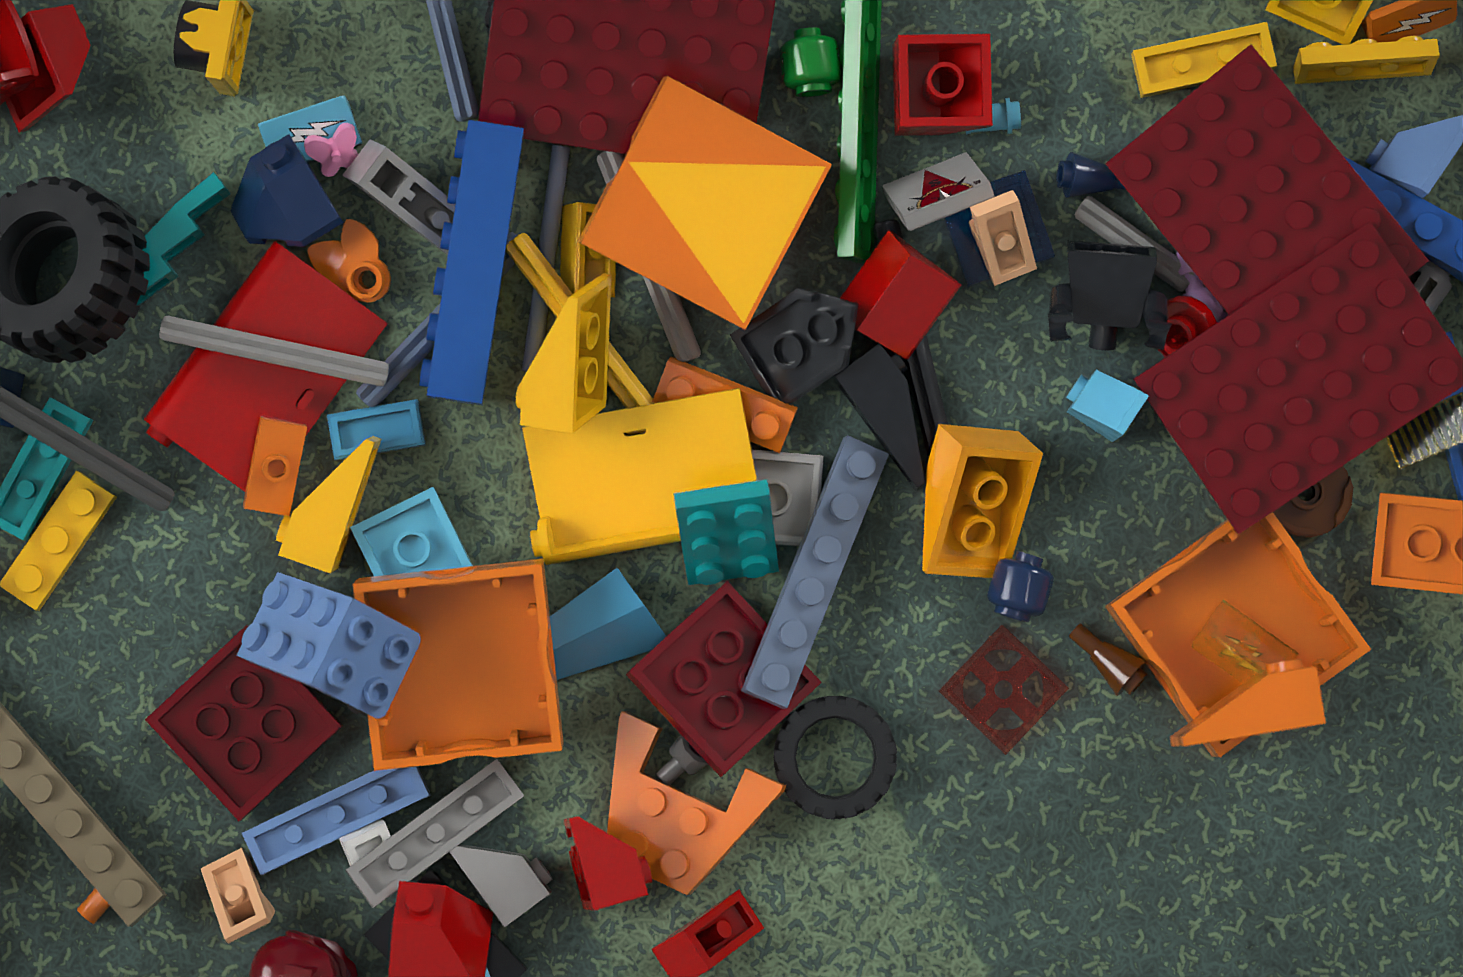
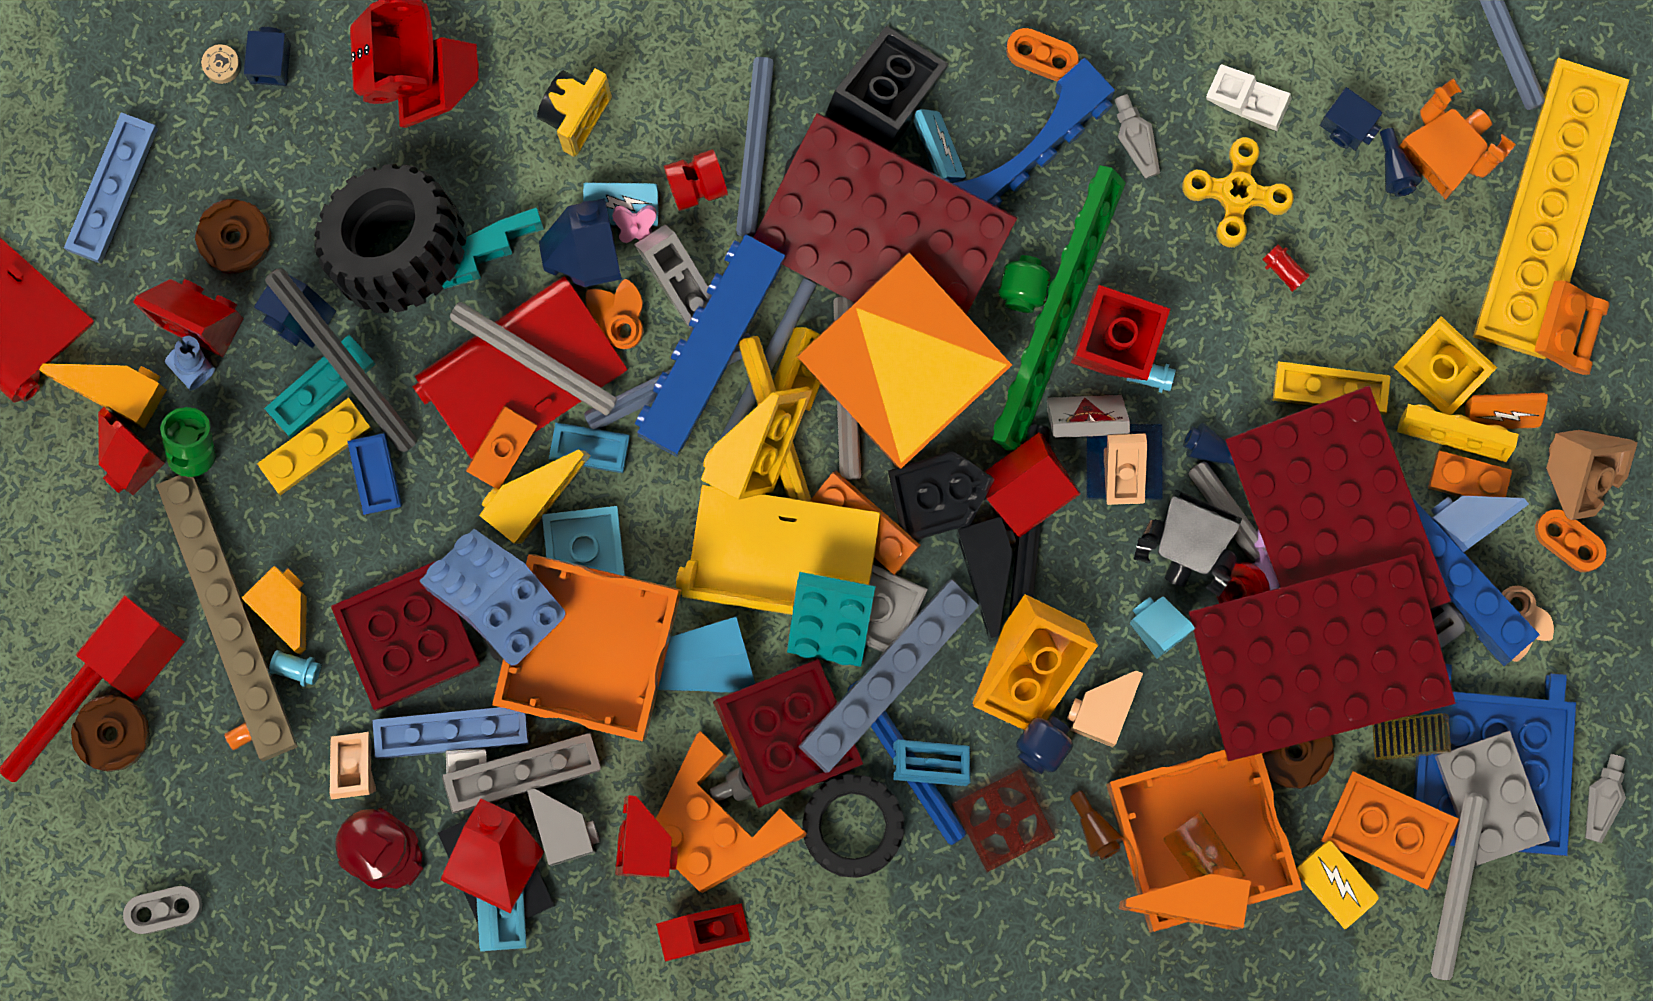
camera: 20 degrees right, 5 degrees down
none -> light orange slope [242,566,307,655]
none -> medium azure pin [269,650,321,687]
none -> blue tile [347,433,402,515]
none -> red wheel [663,149,728,211]
none -> blue axle [848,681,966,845]
none -> dark azure tile [893,739,970,786]
none -> light nougat slope [1067,671,1143,747]
none -> yellow slope [1296,841,1379,929]
none -> orange plate [1428,450,1512,497]

